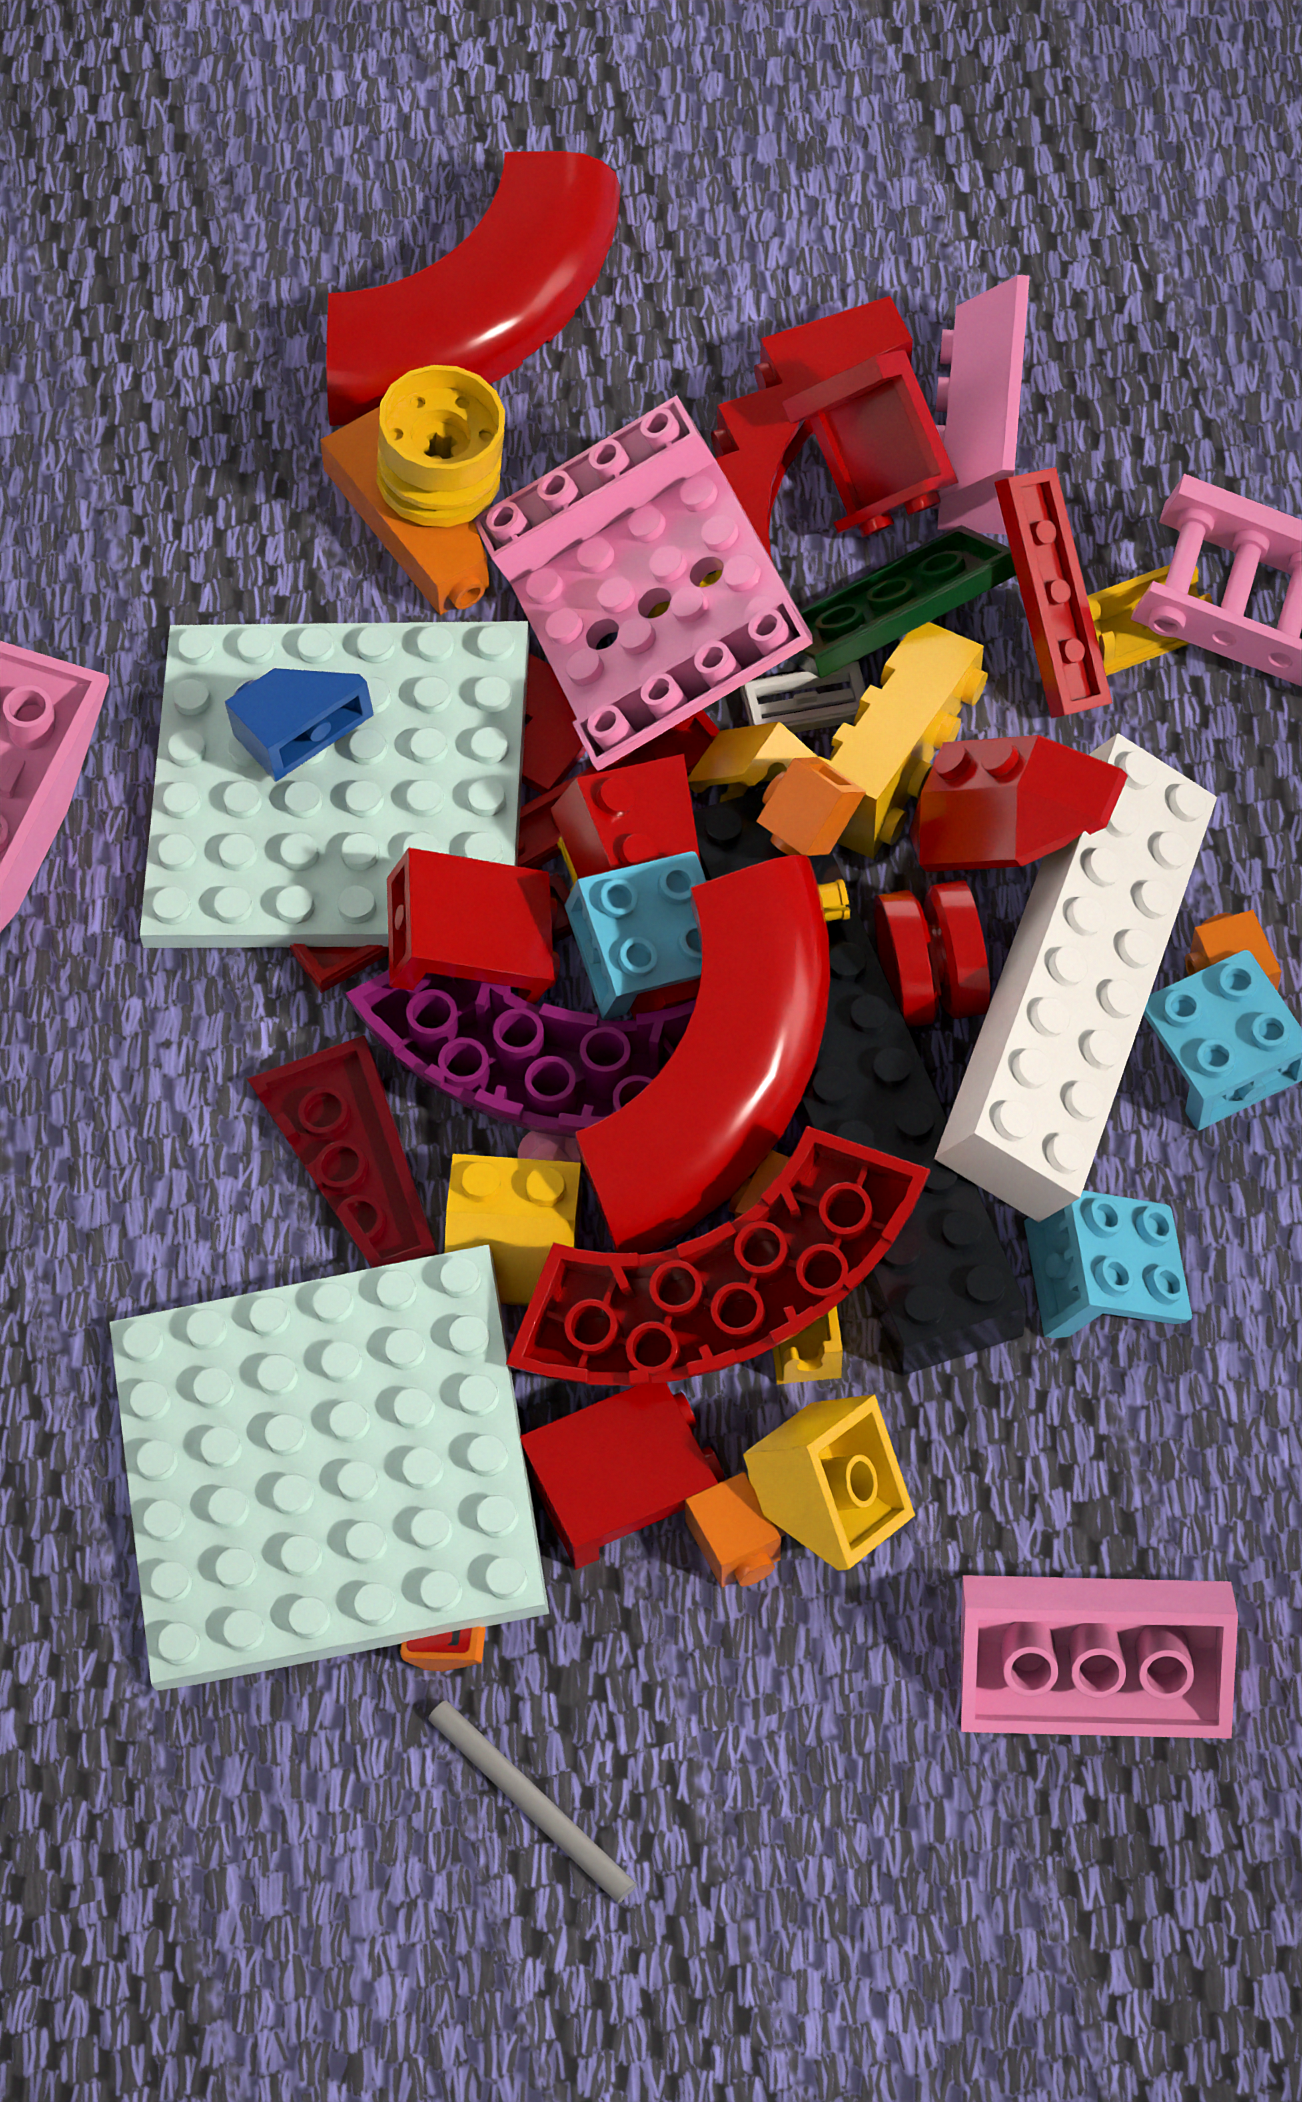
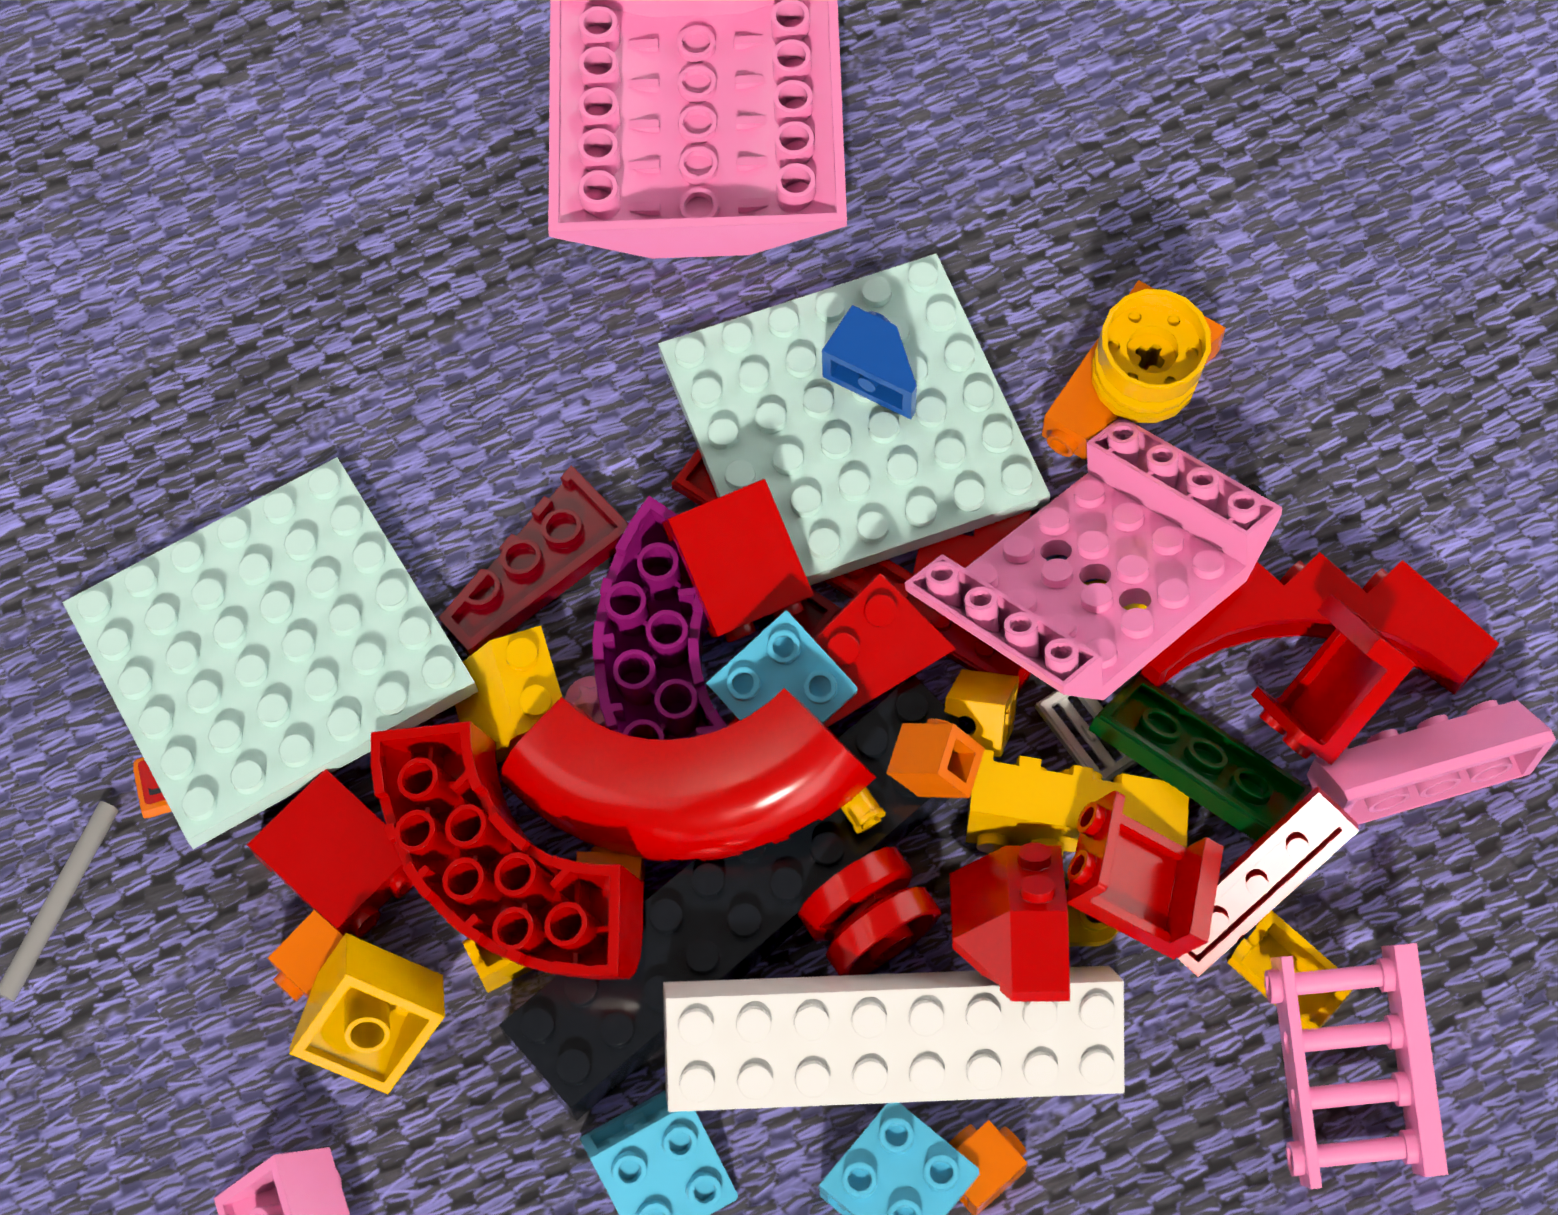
camera: 70 degrees right, 5 degrees up
red brick [326,151,621,426] -> none
none -> red panel [1067,790,1224,960]

